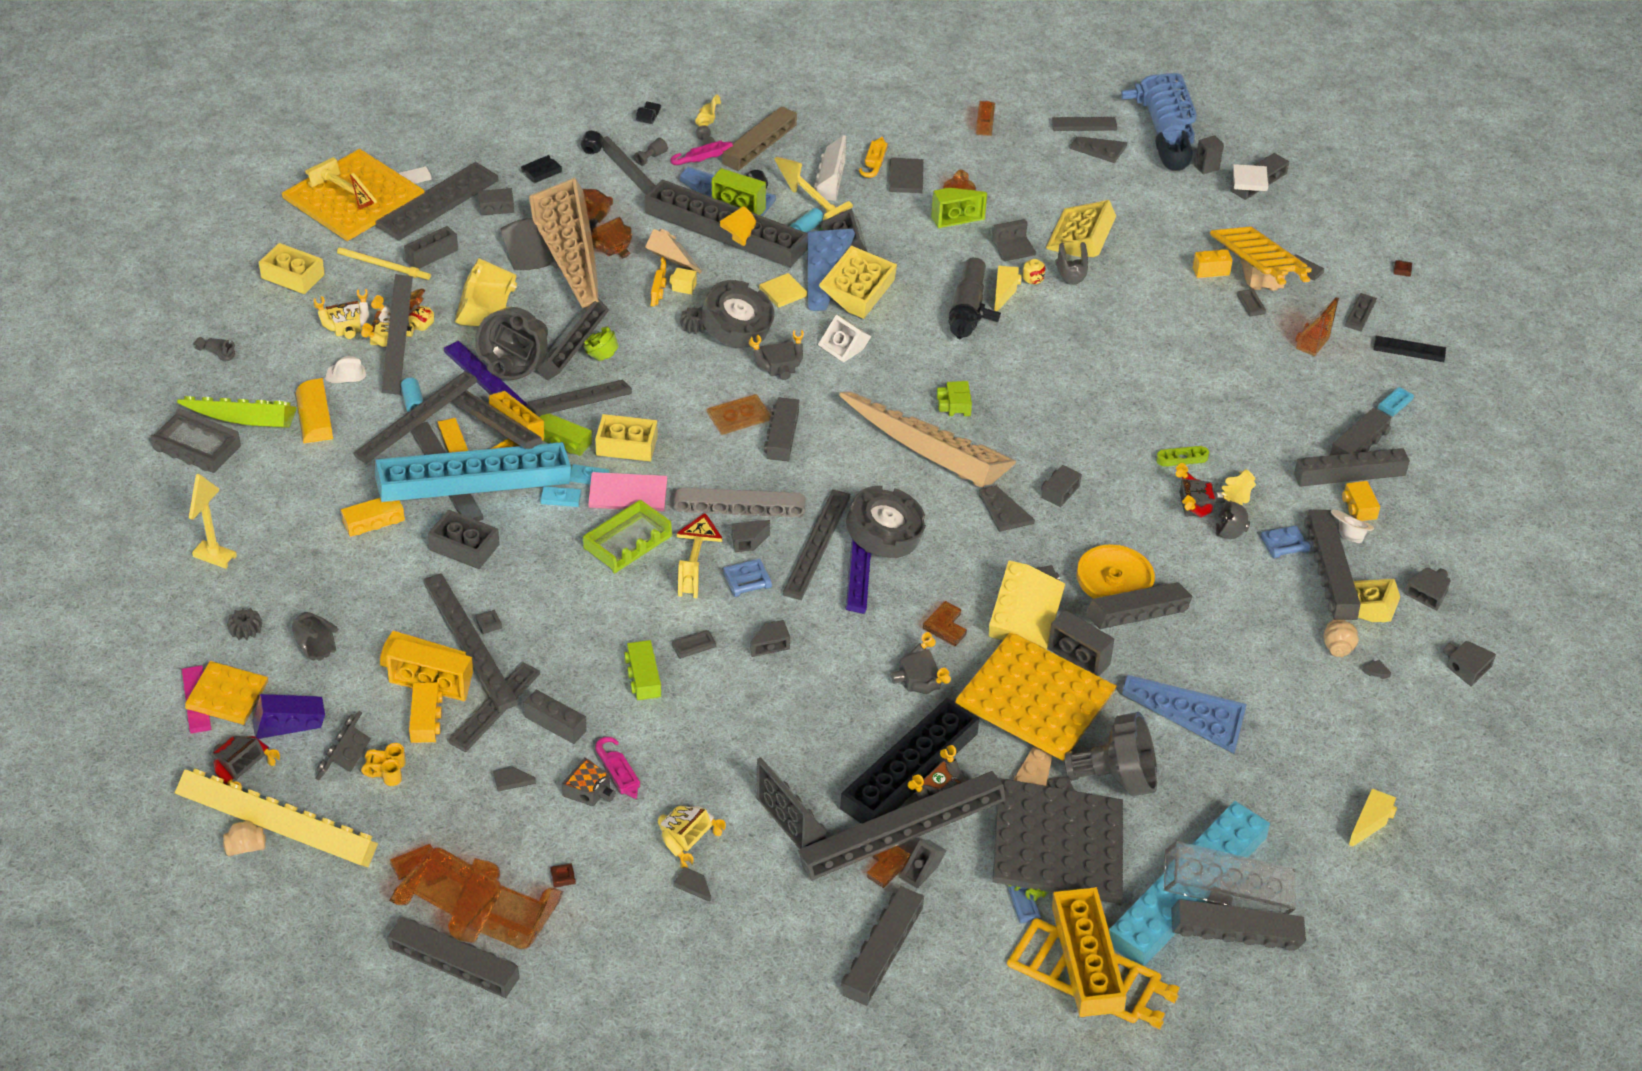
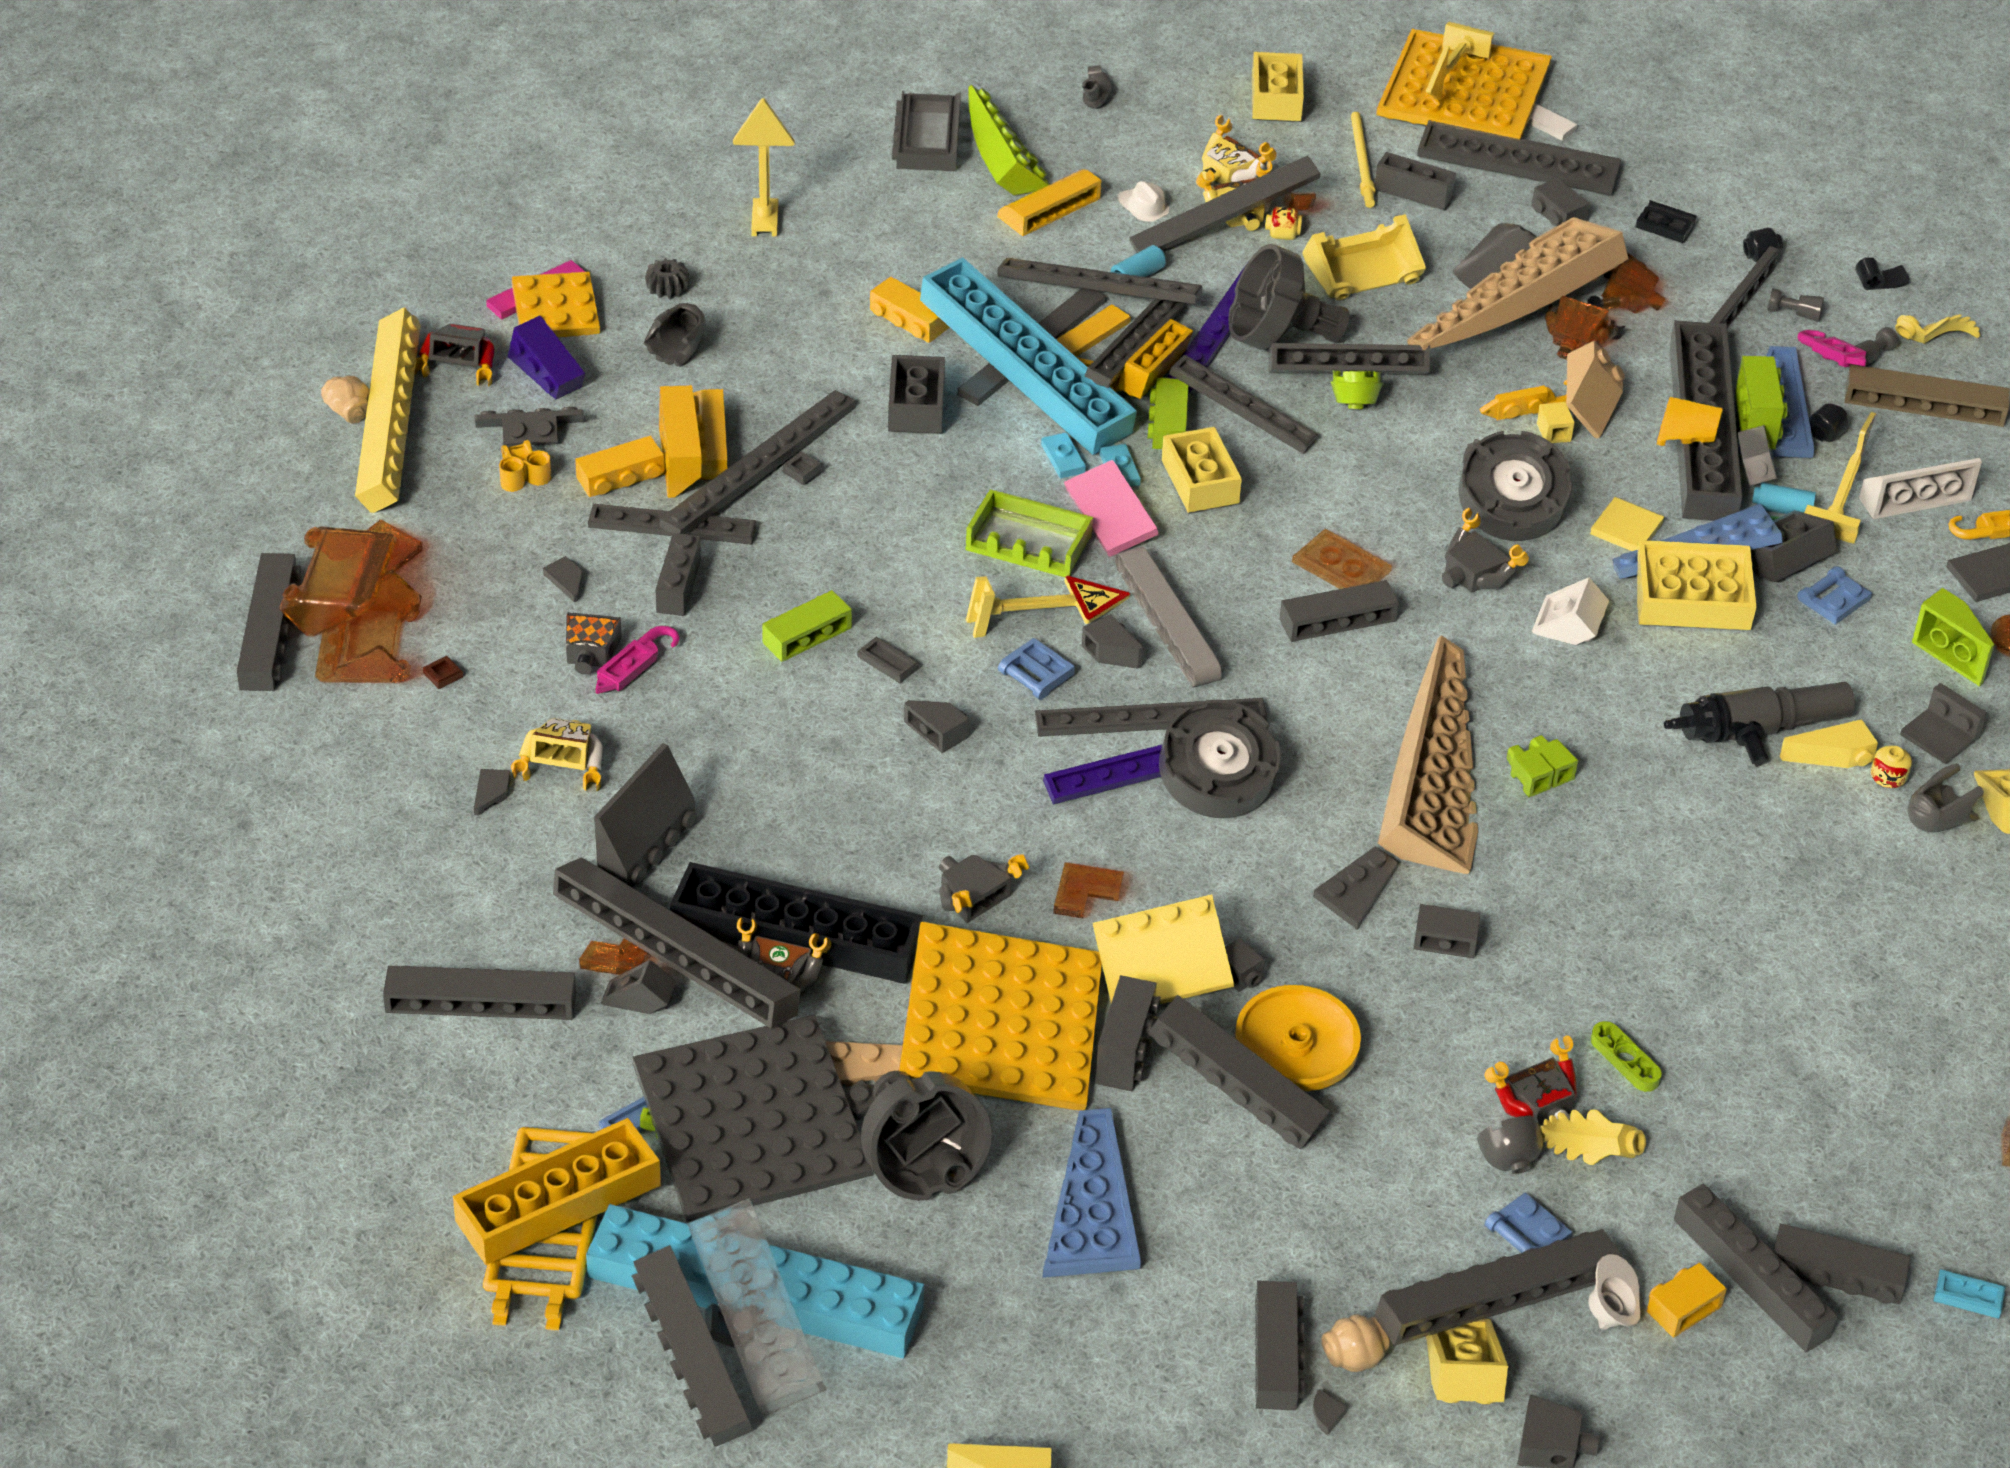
camera: 65 degrees right, 0 degrees up
none -> dark grey brick [1255,1280,1305,1411]
none -> dark grey slope [1738,425,1778,486]
none -> medium blue plate [1797,566,1872,625]

